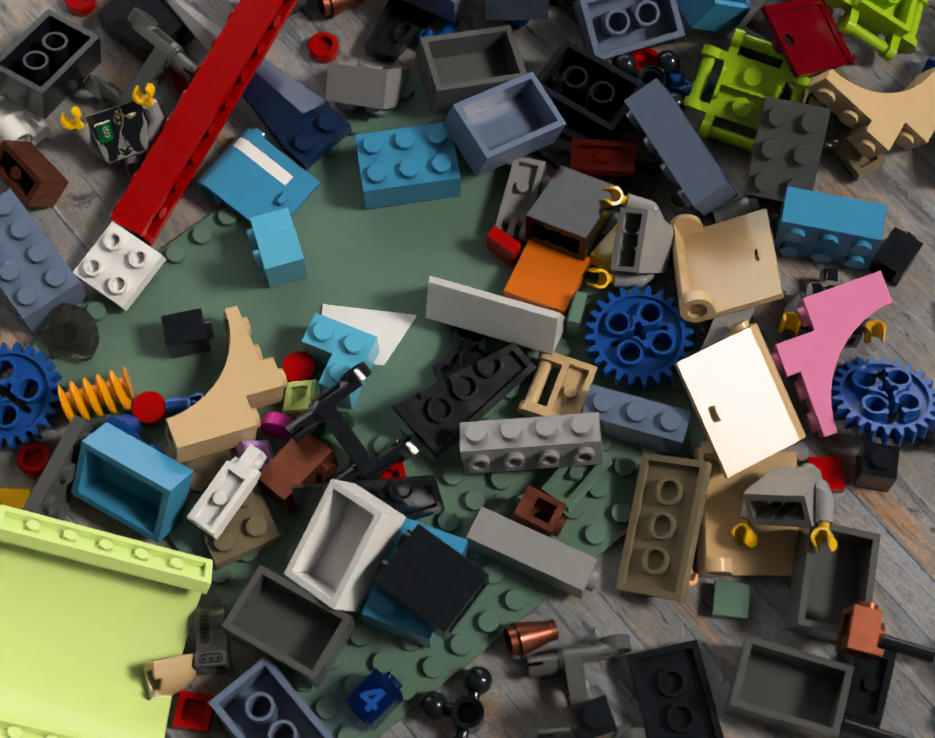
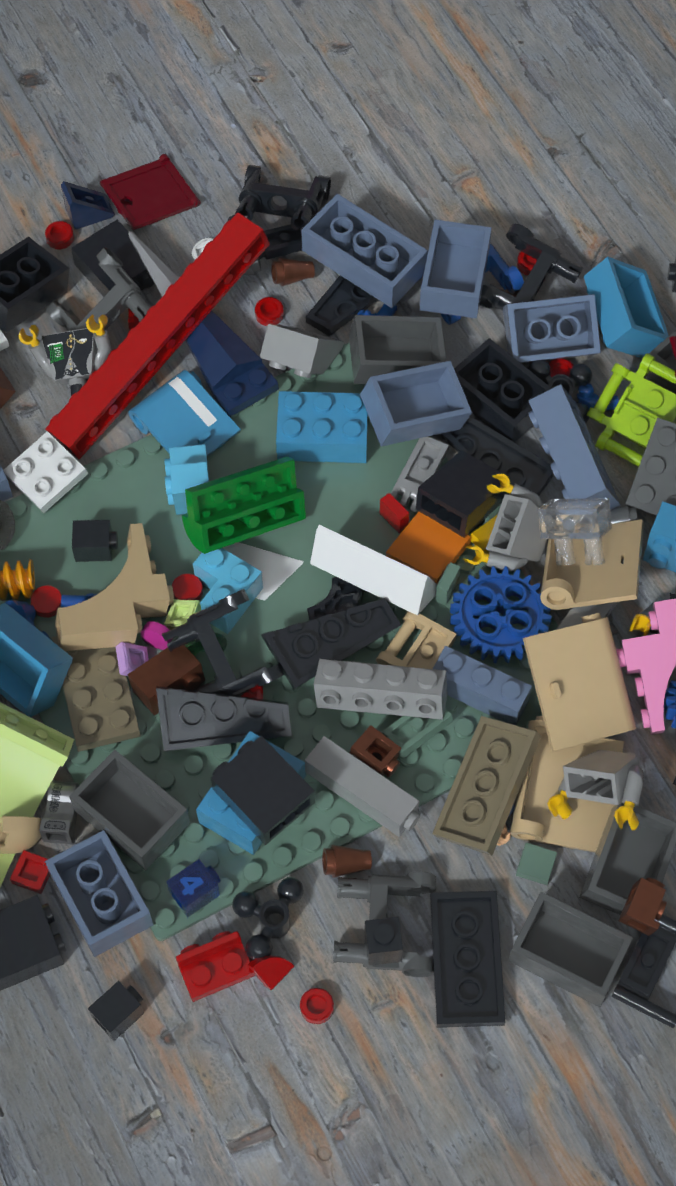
camera: 10 degrees right, 5 degrees down
white hinge [186,444,267,539] -> none
white piece [284,479,406,612] -> none
clear red plate [570,138,637,177] -> none
red tile [806,457,845,494] -> none
none -> green brick [182,456,306,554]
none -> clear brick [537,498,612,565]

